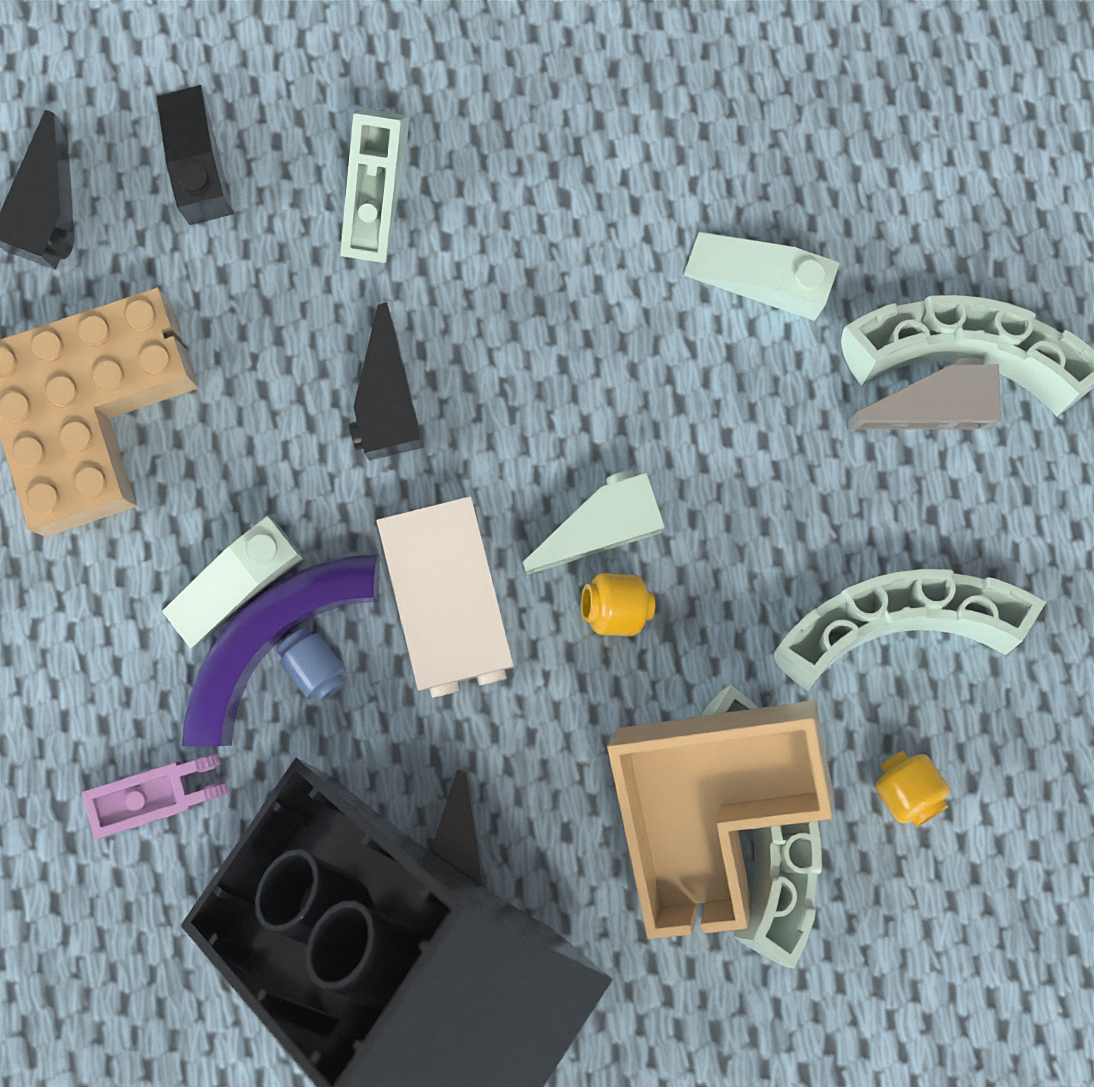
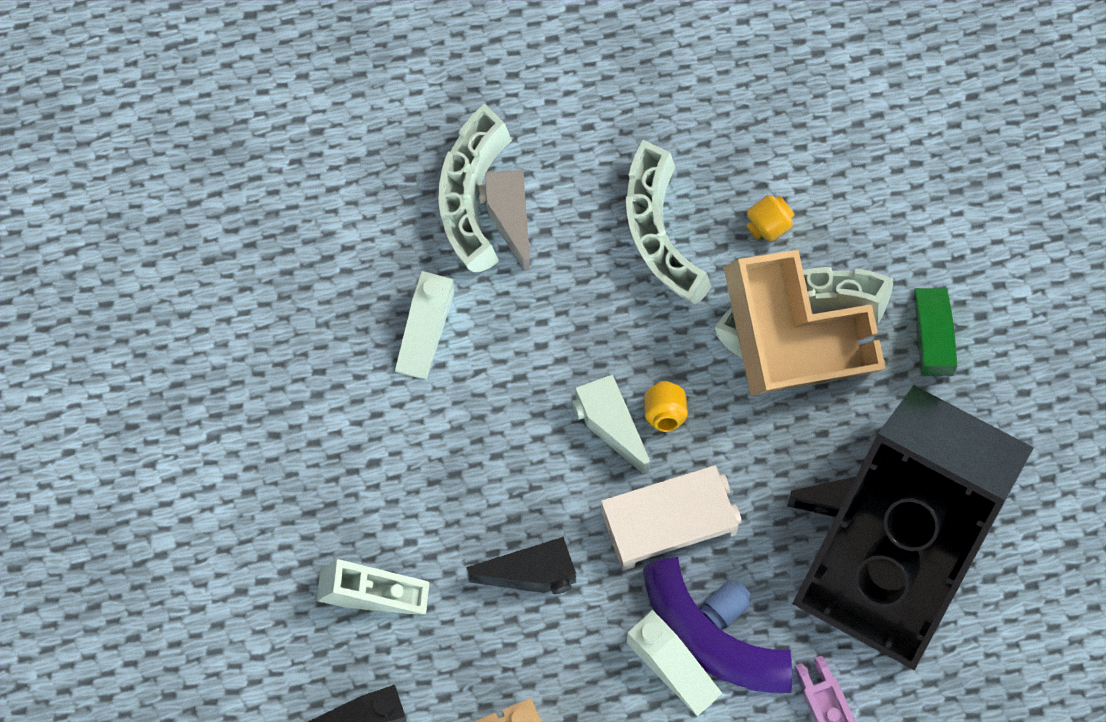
camera: 90 degrees left, 15 degrees down
none -> green slope [914,288,957,376]

